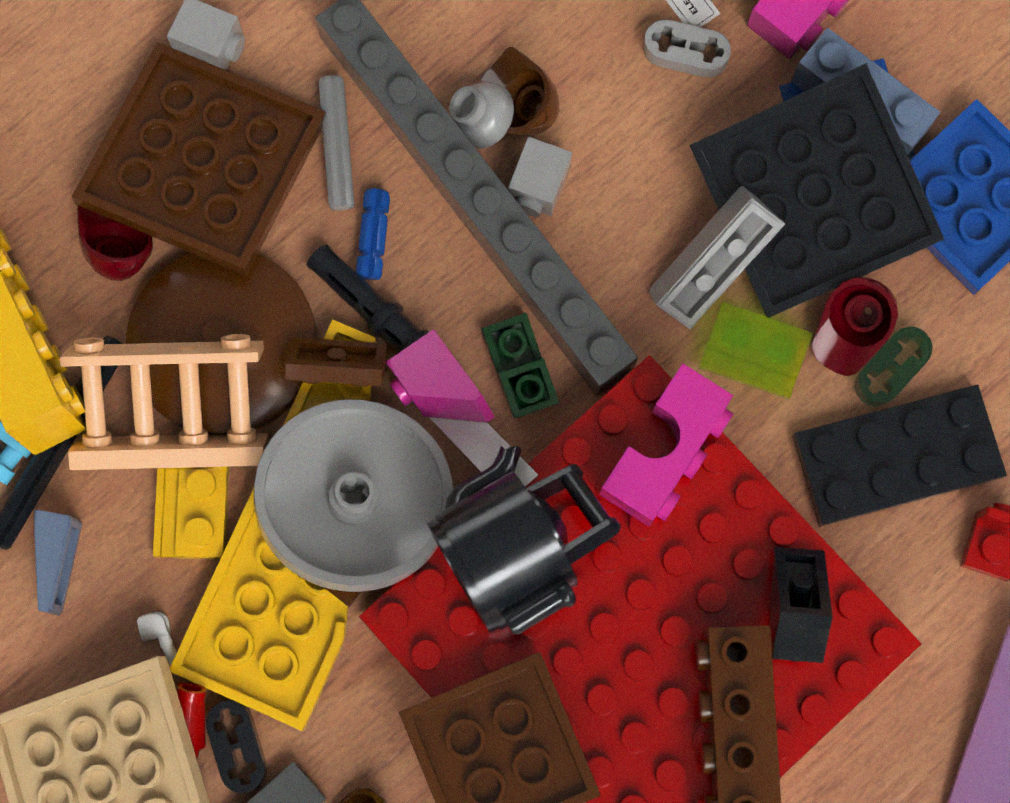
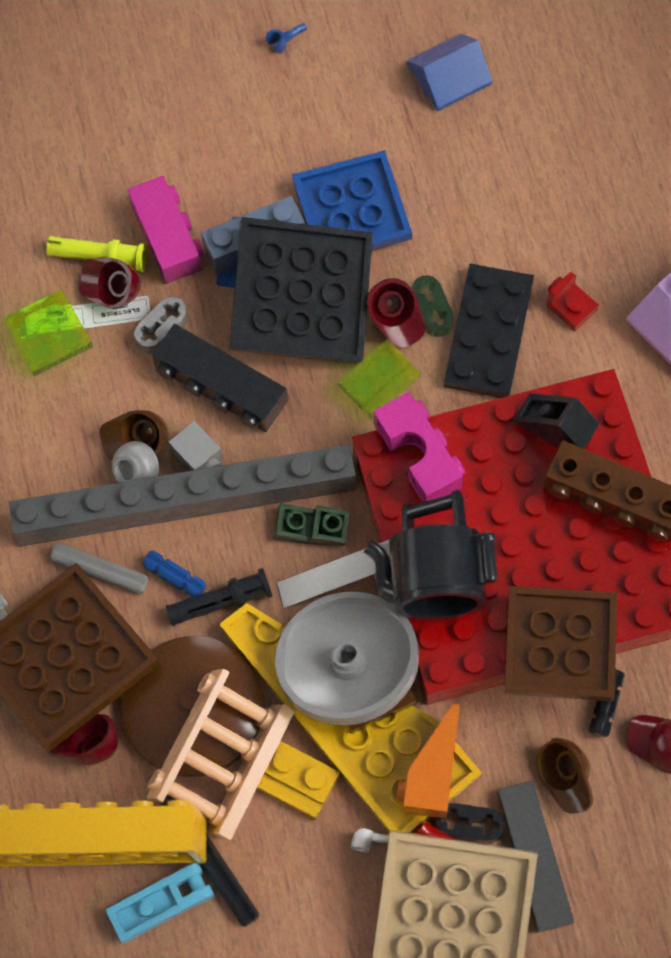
camera: 60 degrees left, 10 degrees down
sand blue slope [34,509,82,616] -> none
reddish brown plate [285,337,387,387] -> none
dark pink slope [386,329,495,423] -> none
light grey slope [649,186,785,329] -> none
none -> black brick [152,323,288,432]
none -> orange slope [397,703,460,819]

